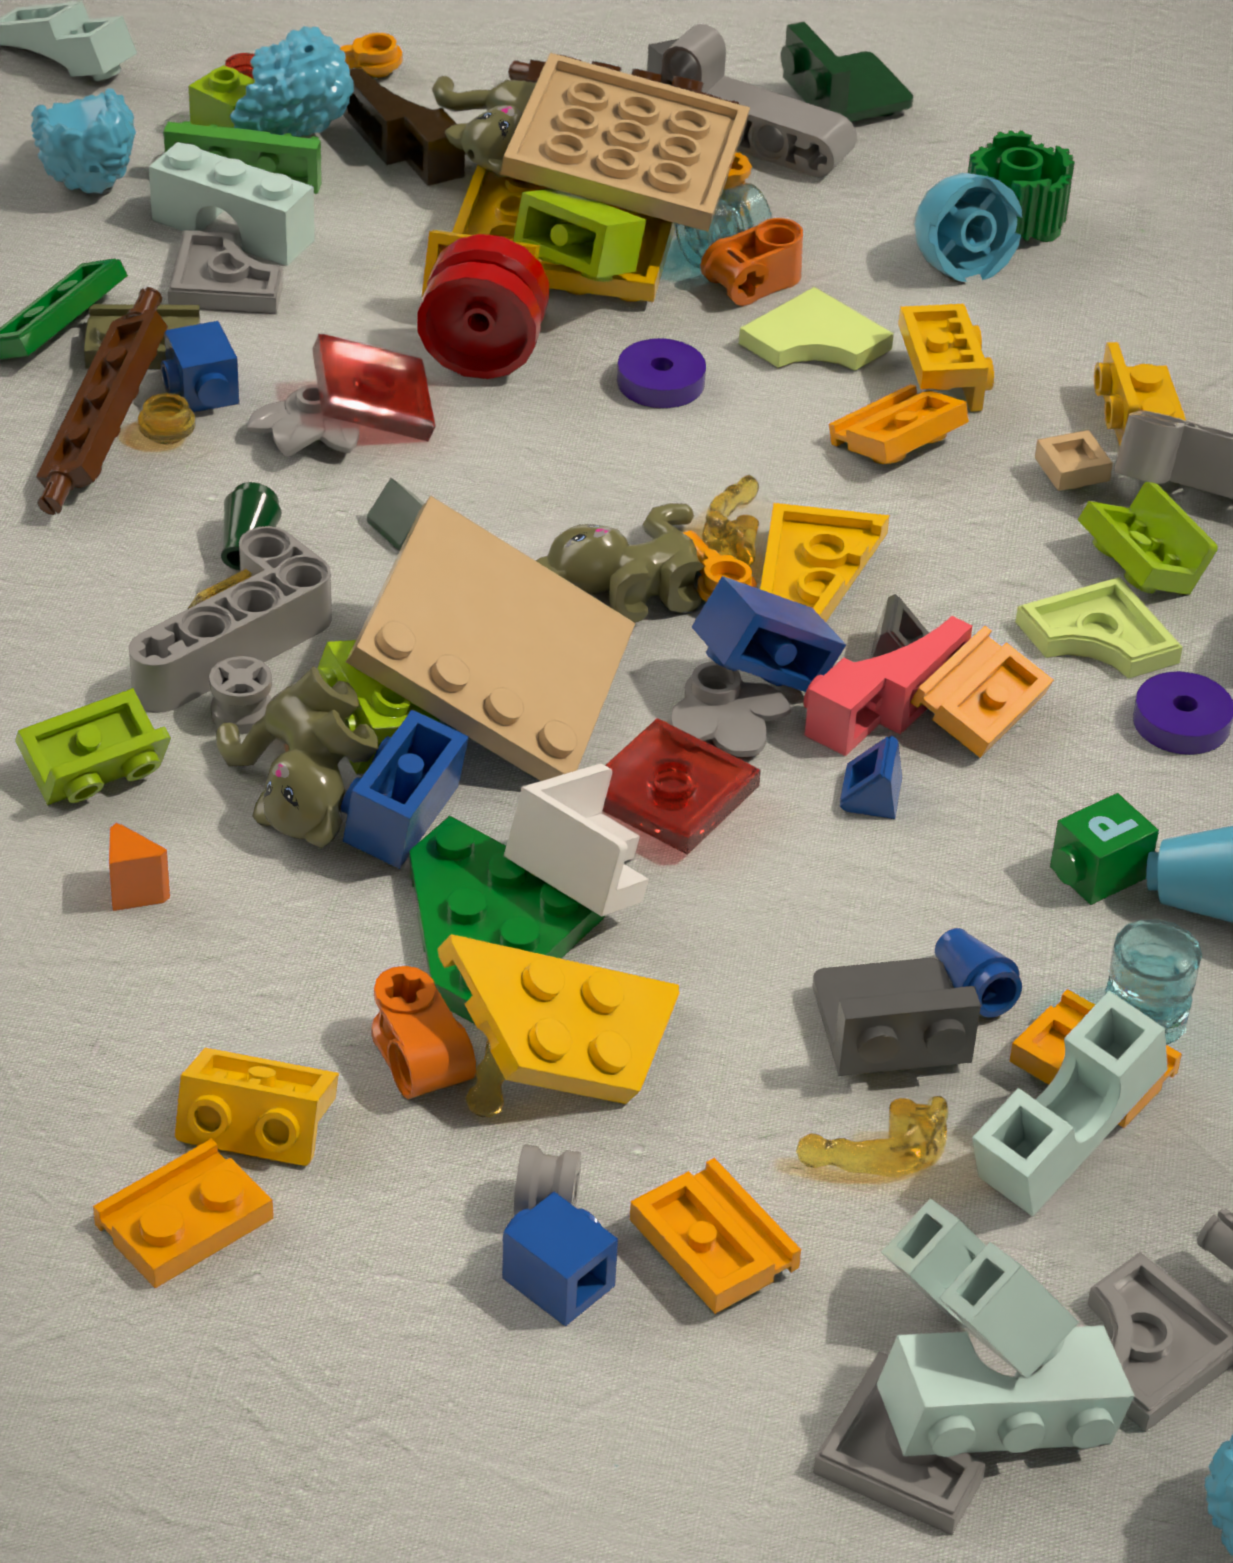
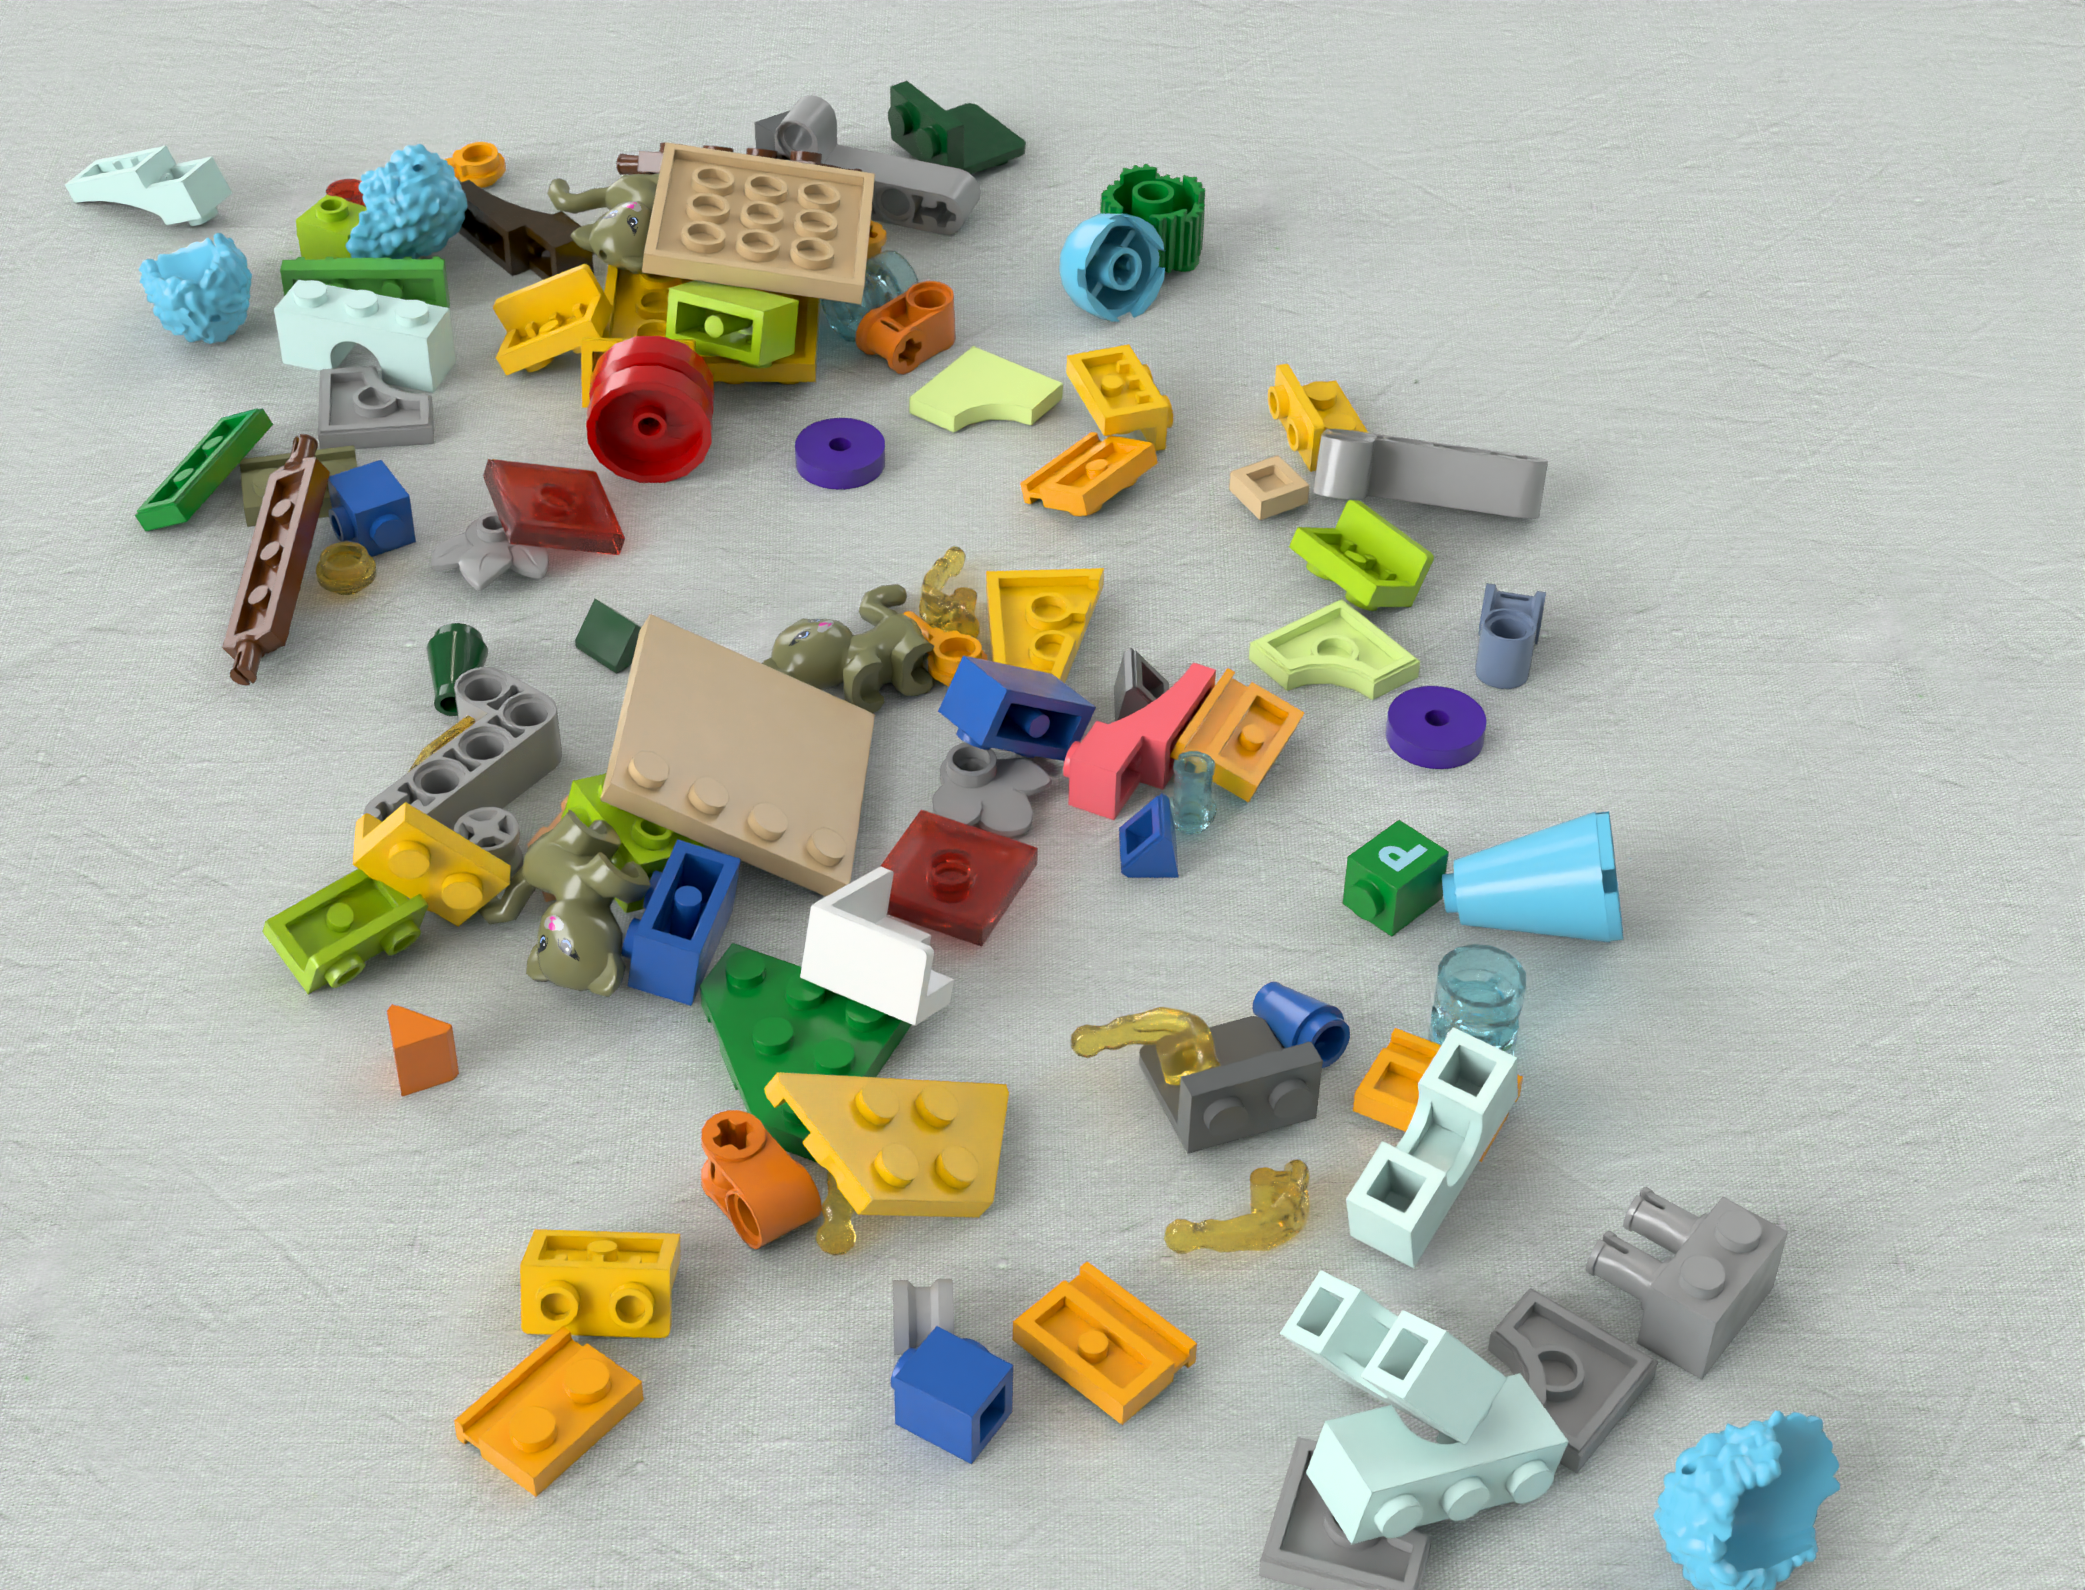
camera: 10 degrees left, 0 degrees up
none -> yellow bracket [353,802,511,927]
none -> yellow bracket [493,264,613,376]
none -> clear yellow piece [1070,1006,1221,1085]
none -> clear light blue pin [1169,751,1217,834]

